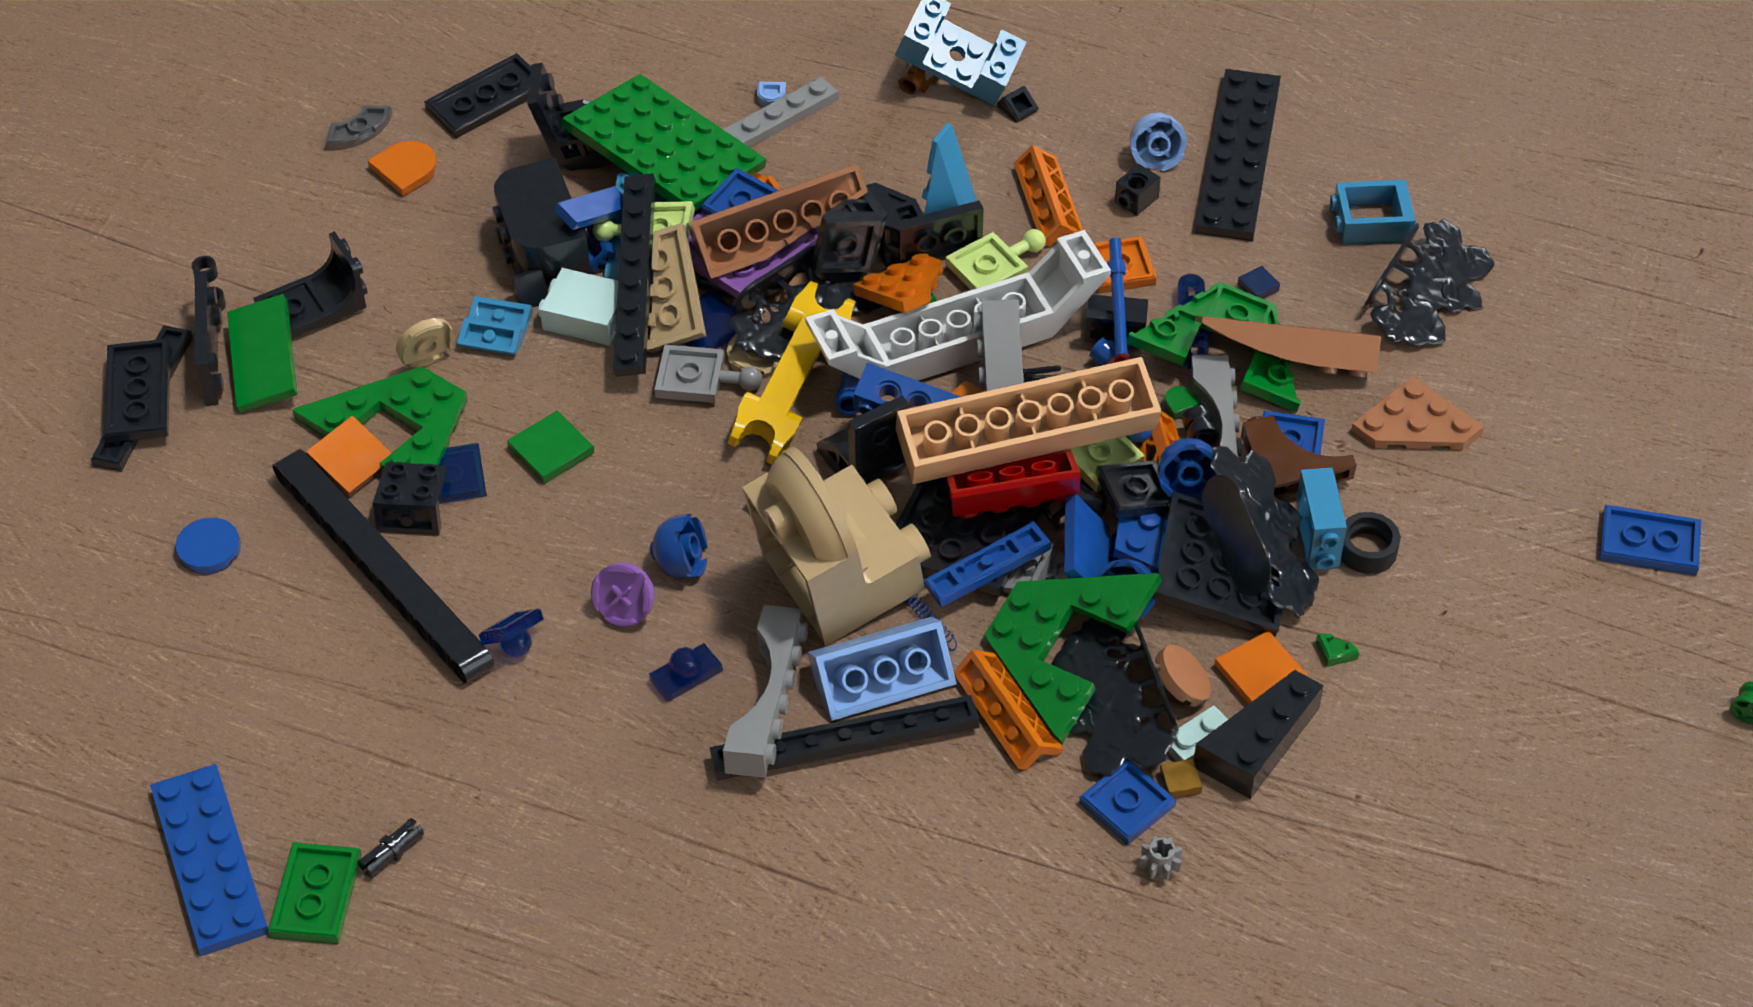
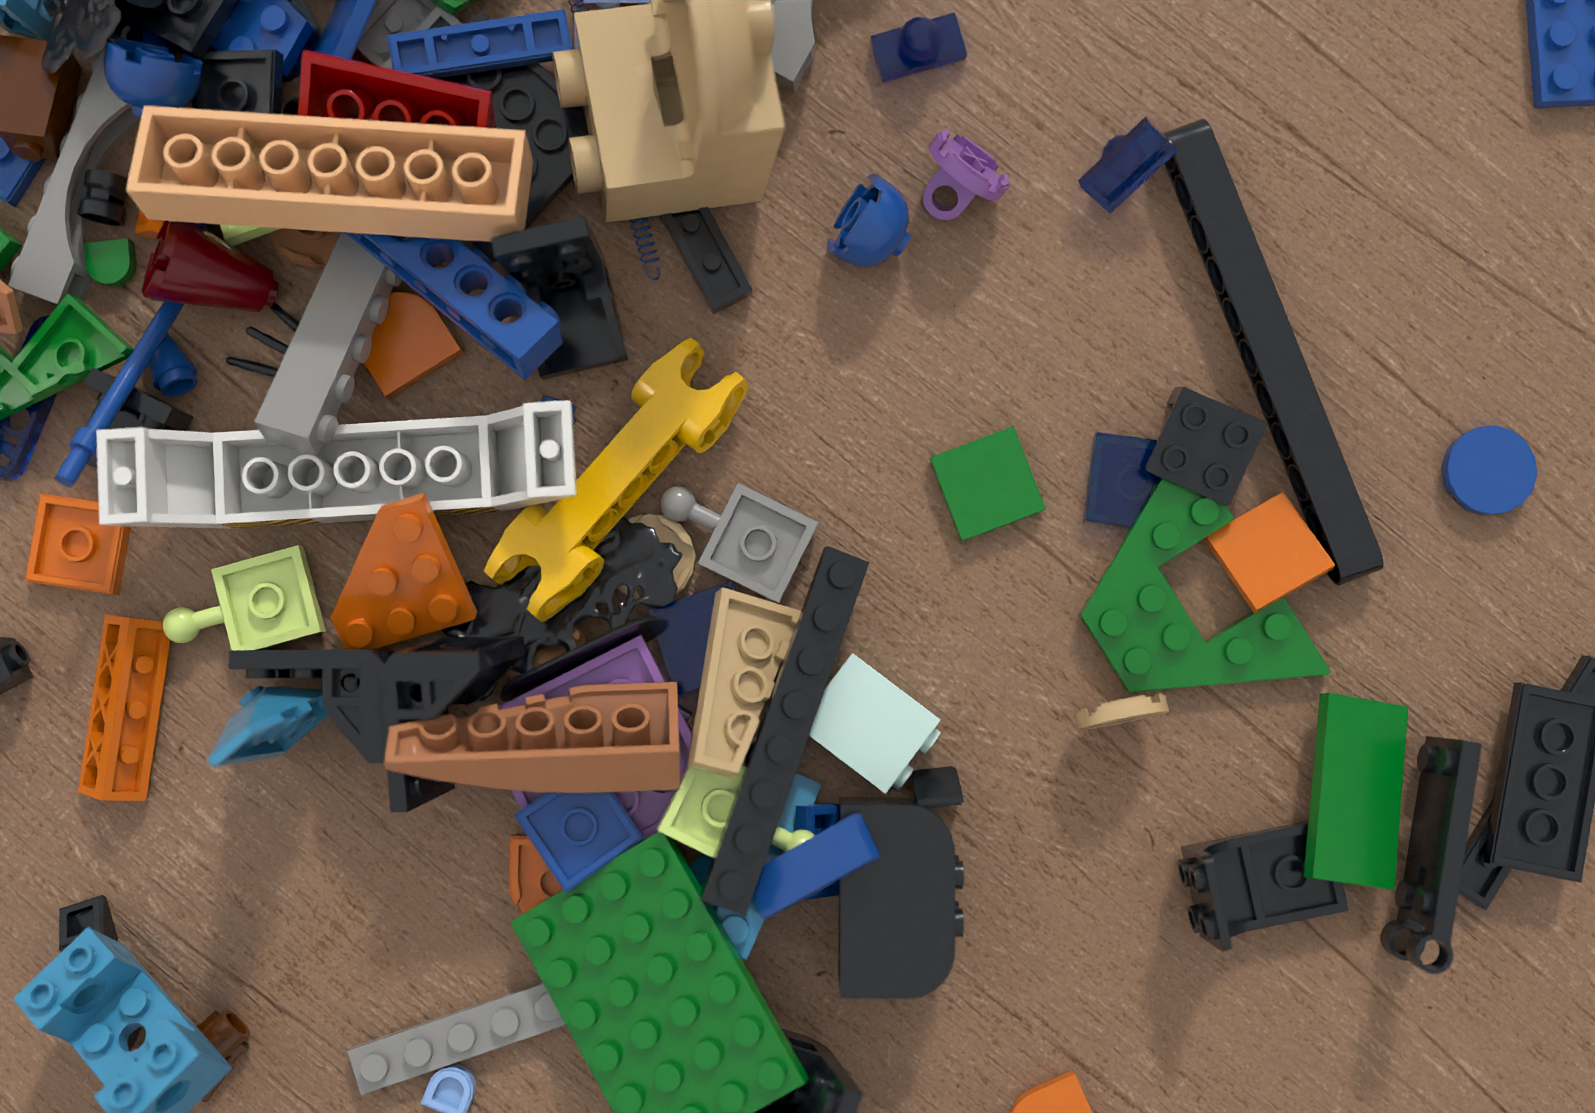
camera: 155 degrees left, 35 degrees up
dark azure slope [456,296,533,356] -> none

